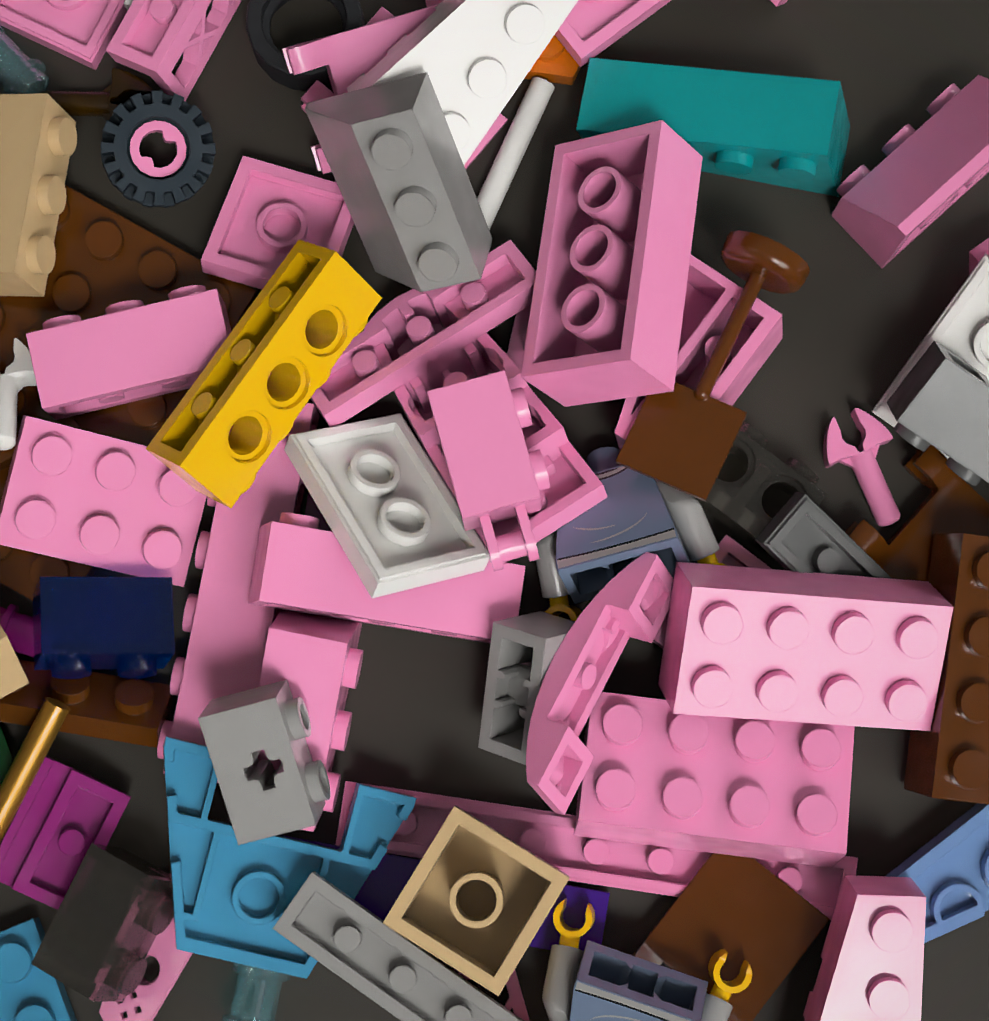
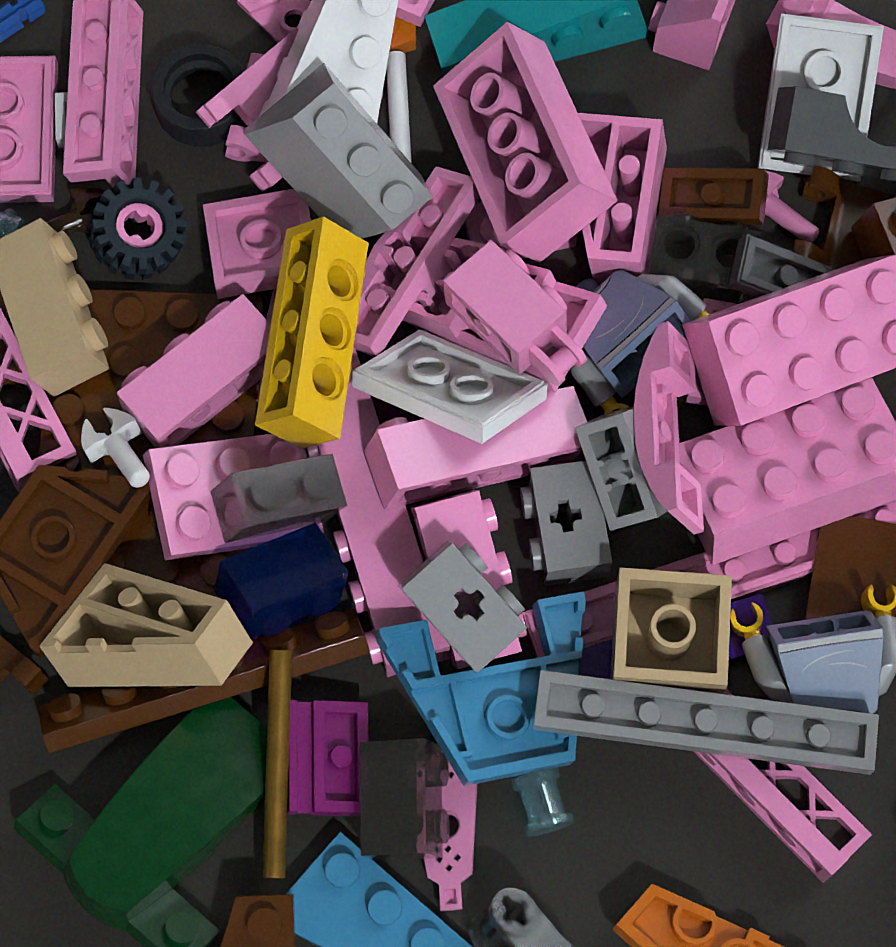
camera: 30 degrees left, 10 degrees down
reddish brown piece [616,230,810,502] -> none
none -> clear smoke brick [211,453,347,543]
none -> light grey brick [520,461,612,586]
none -> reddish brown plate [658,168,769,225]

